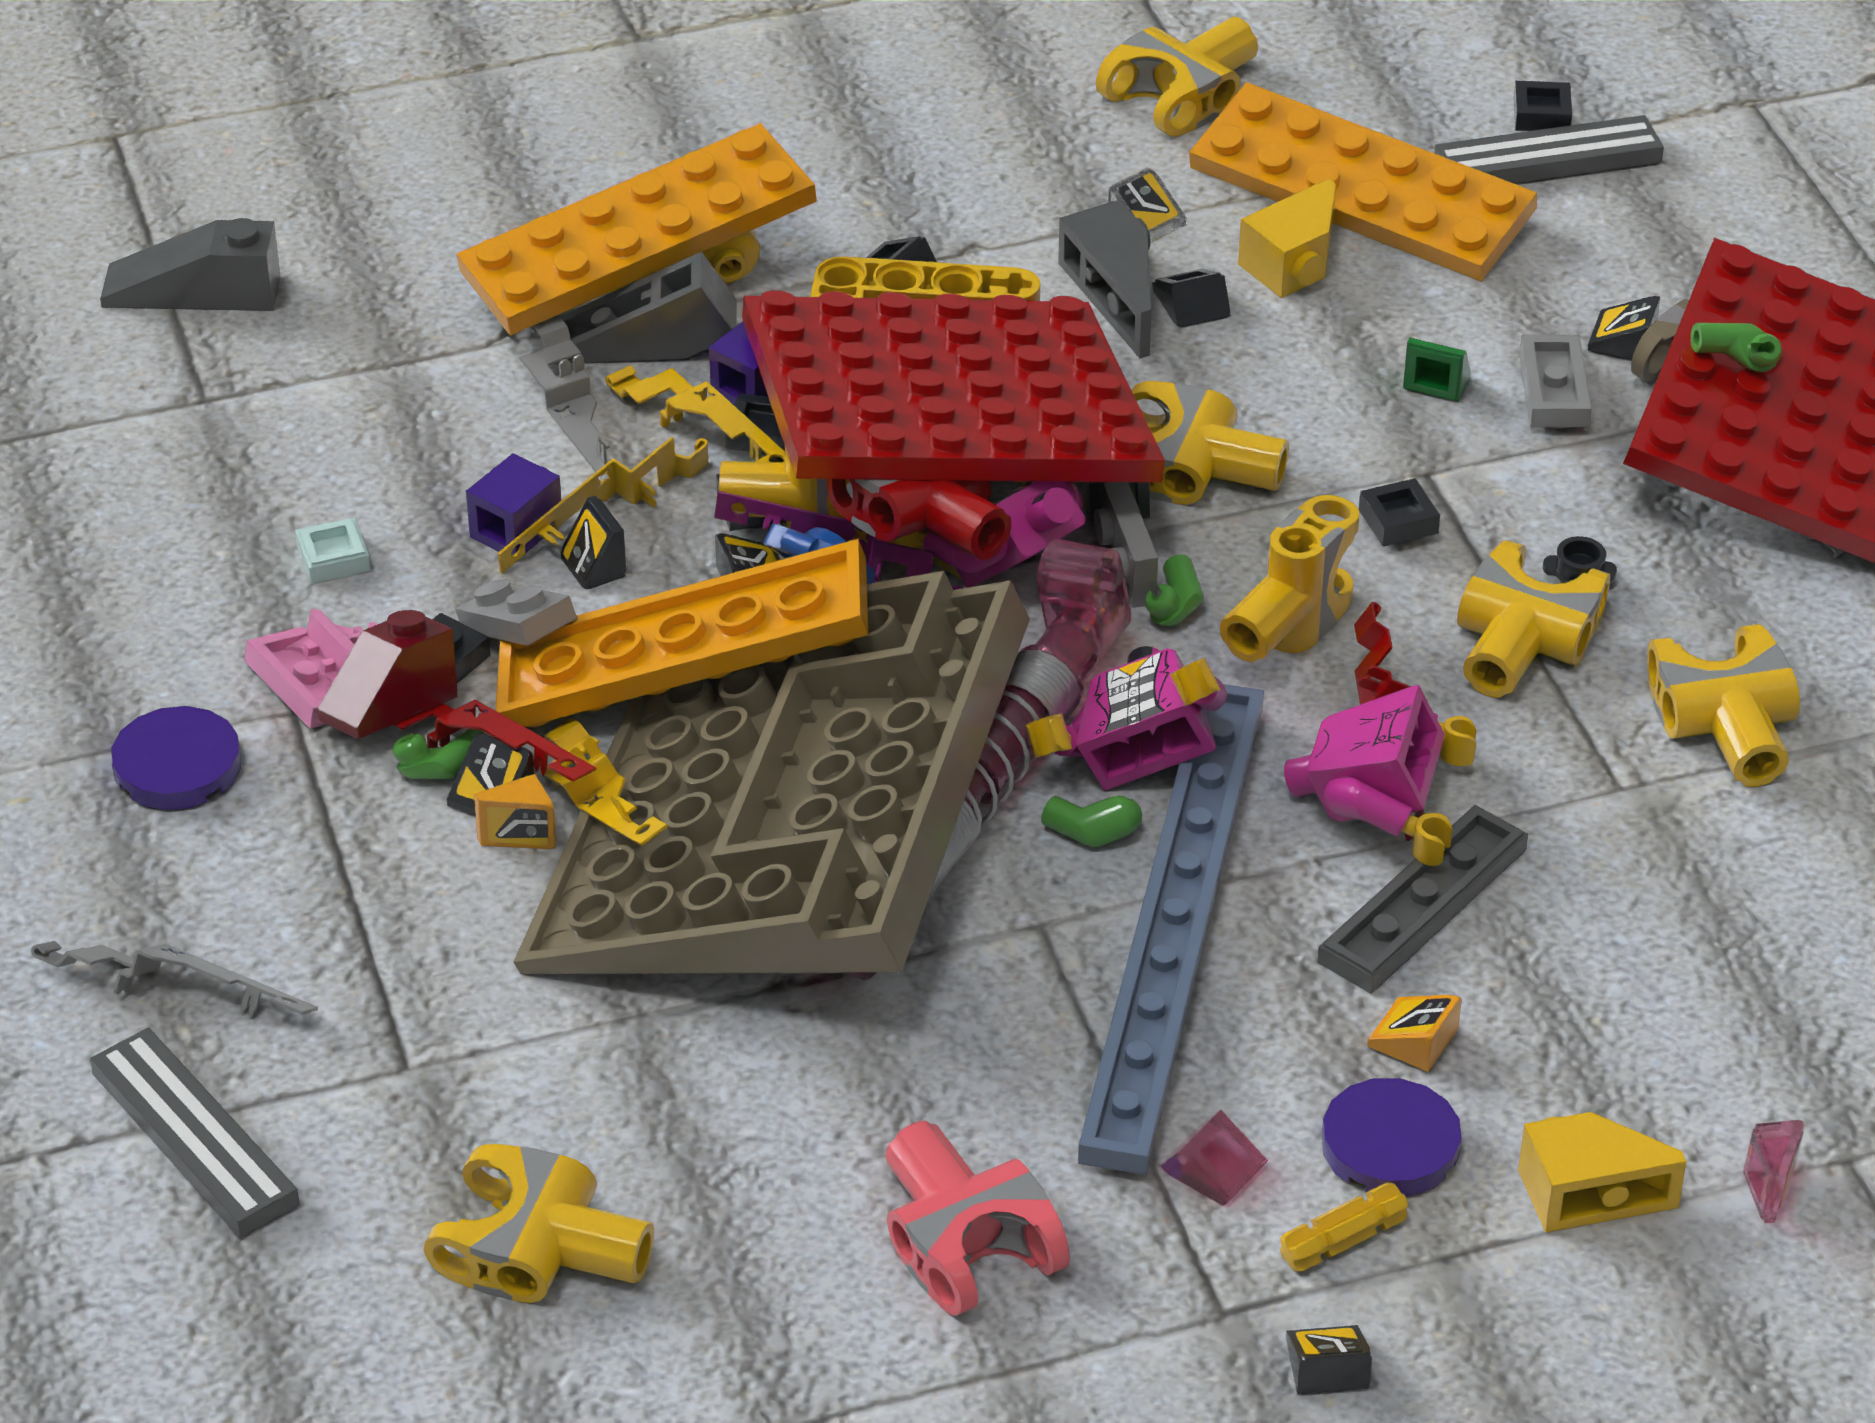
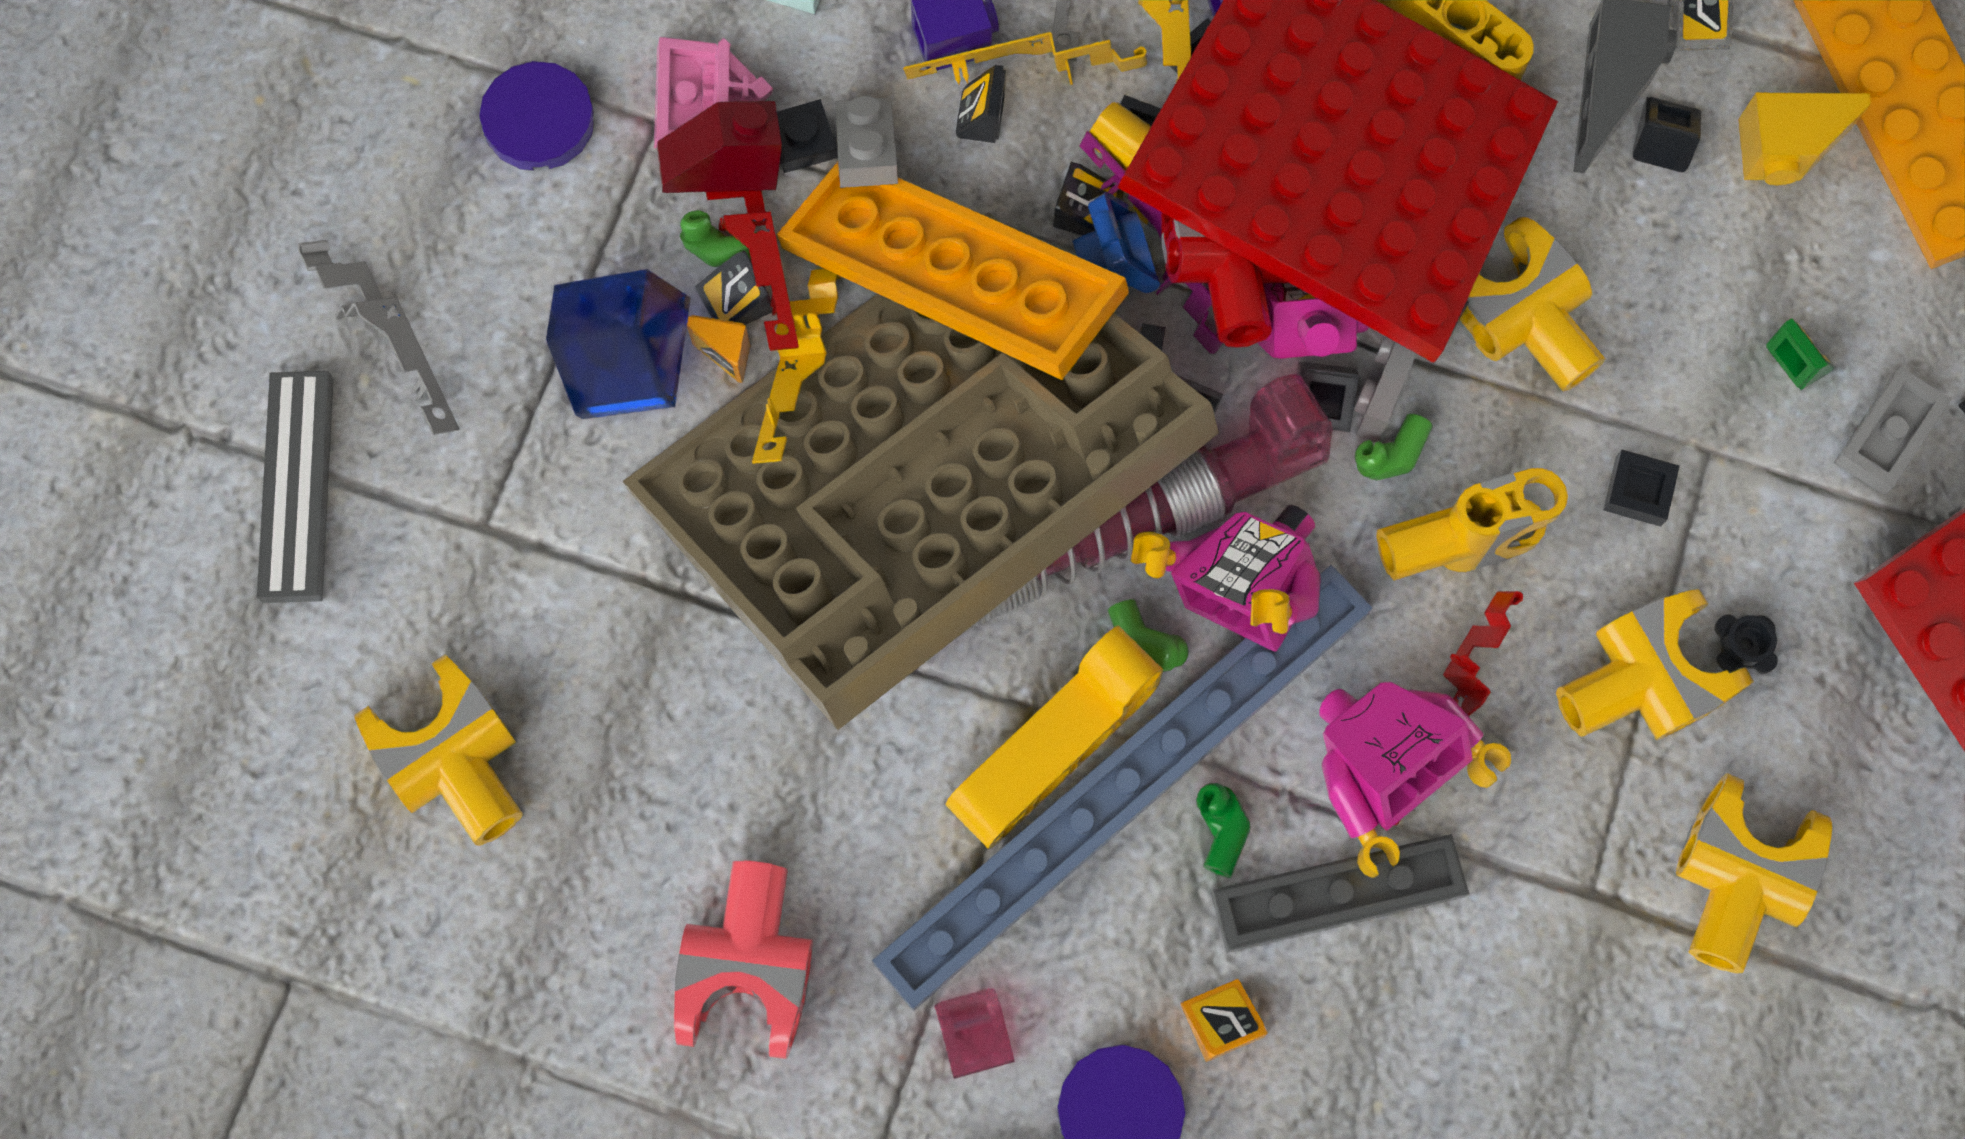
camera: 35 degrees right, 30 degrees up
none -> clear blue slope [546,269,691,419]
none -> yellow beam [945,625,1163,849]
none -> green arm [1196,783,1251,878]

